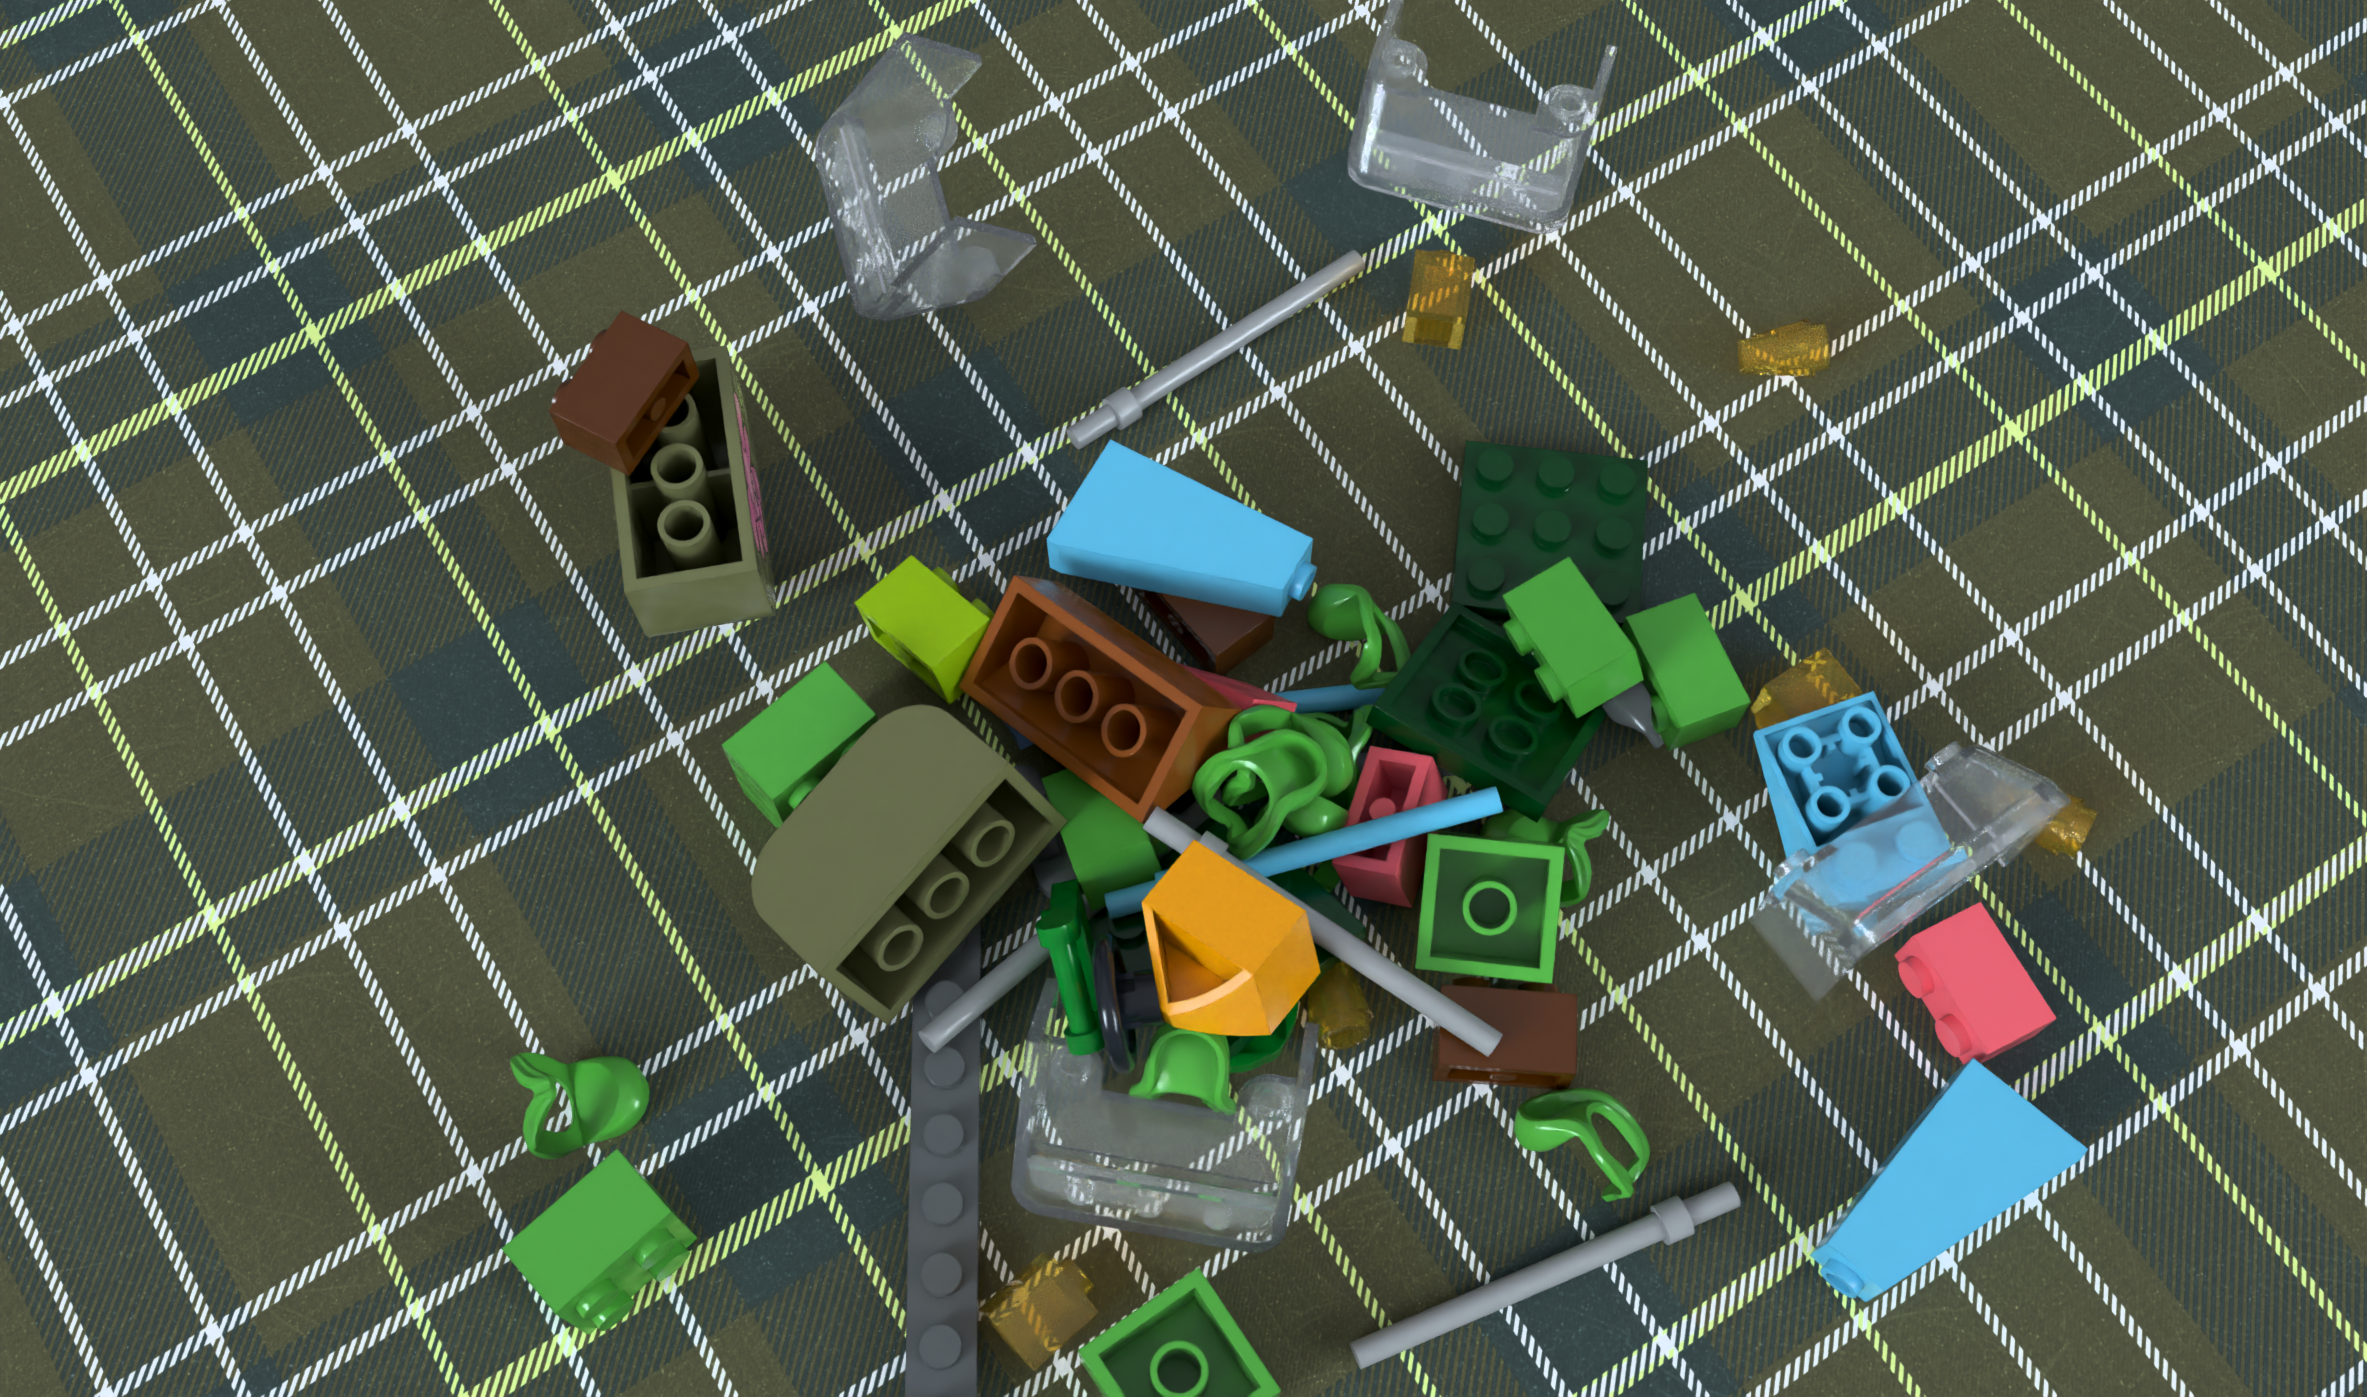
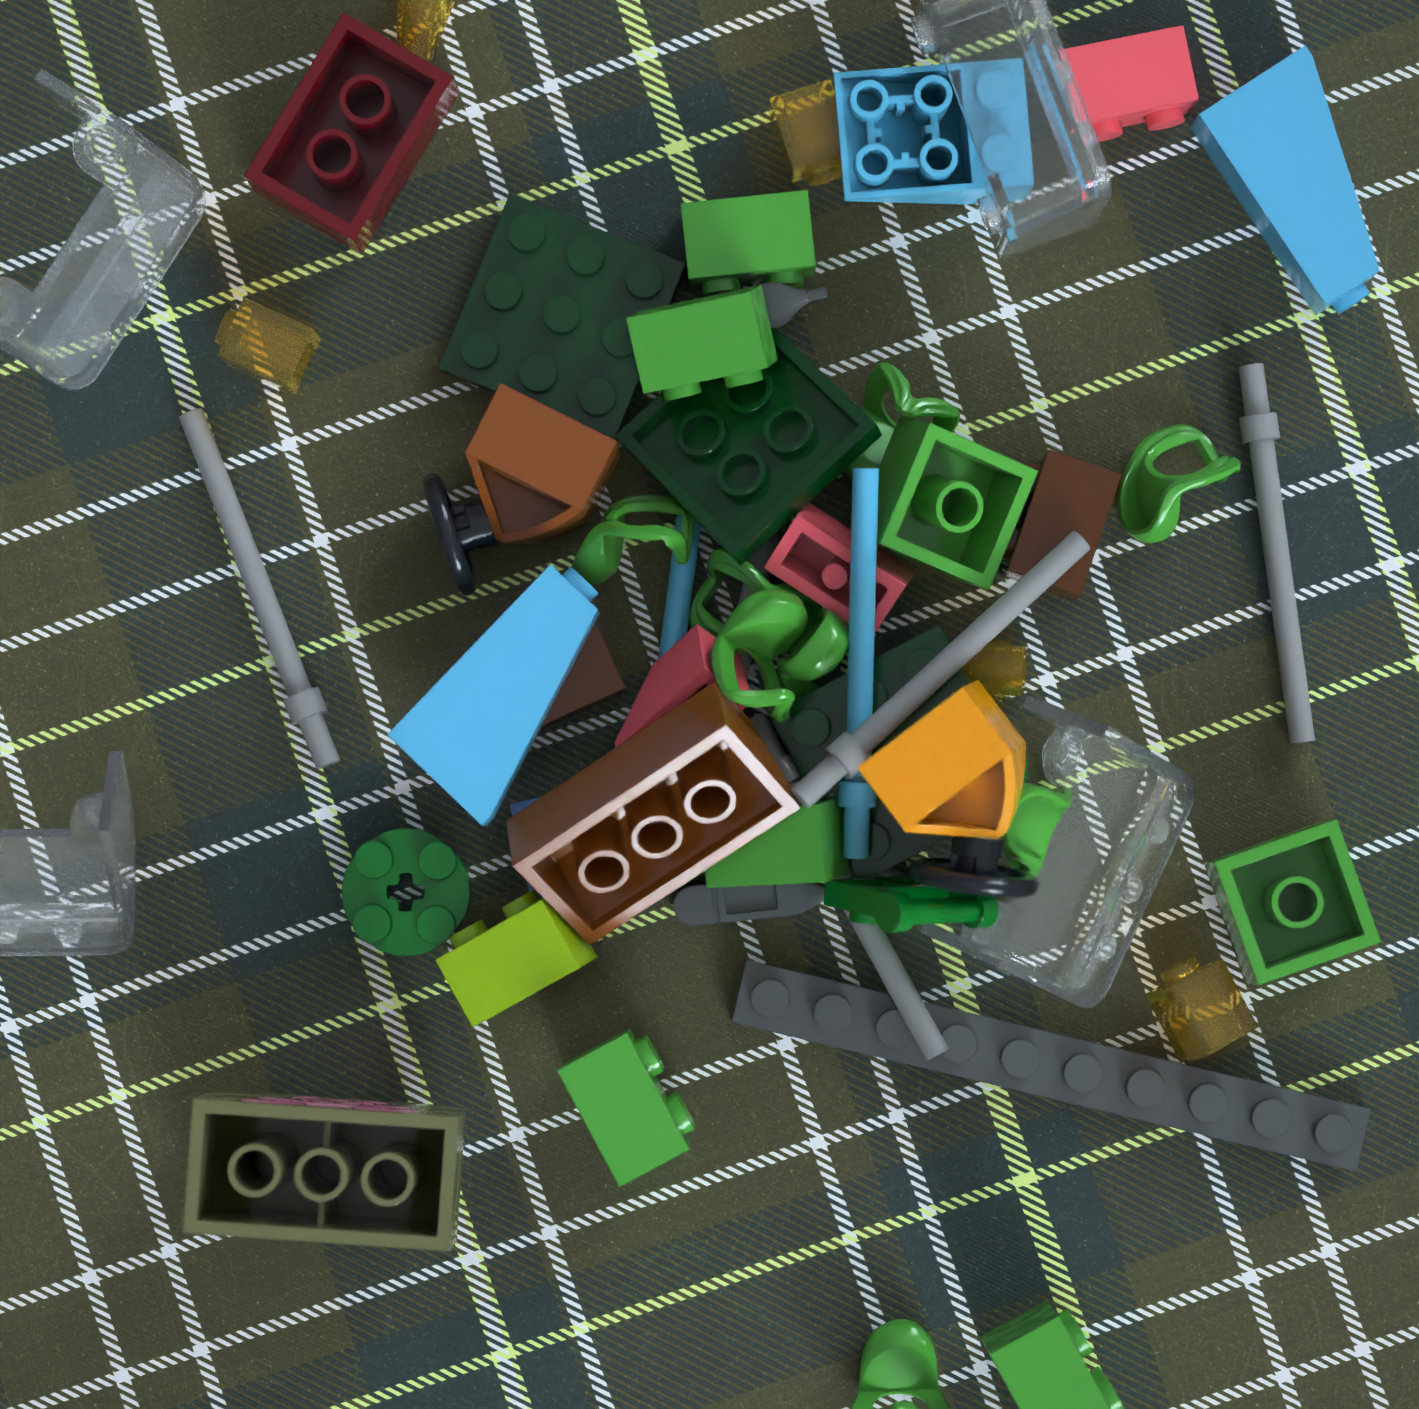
camera: 70 degrees left, 20 degrees up
reddish brown brick [548,310,700,476] -> none
olive brick [751,705,1068,1025] -> none
bright green piece [1192,729,1328,861] -> none
none -> dark red brick [244,12,459,255]
none -> green plate [342,828,471,956]
none -> dark orange piece [423,383,621,596]

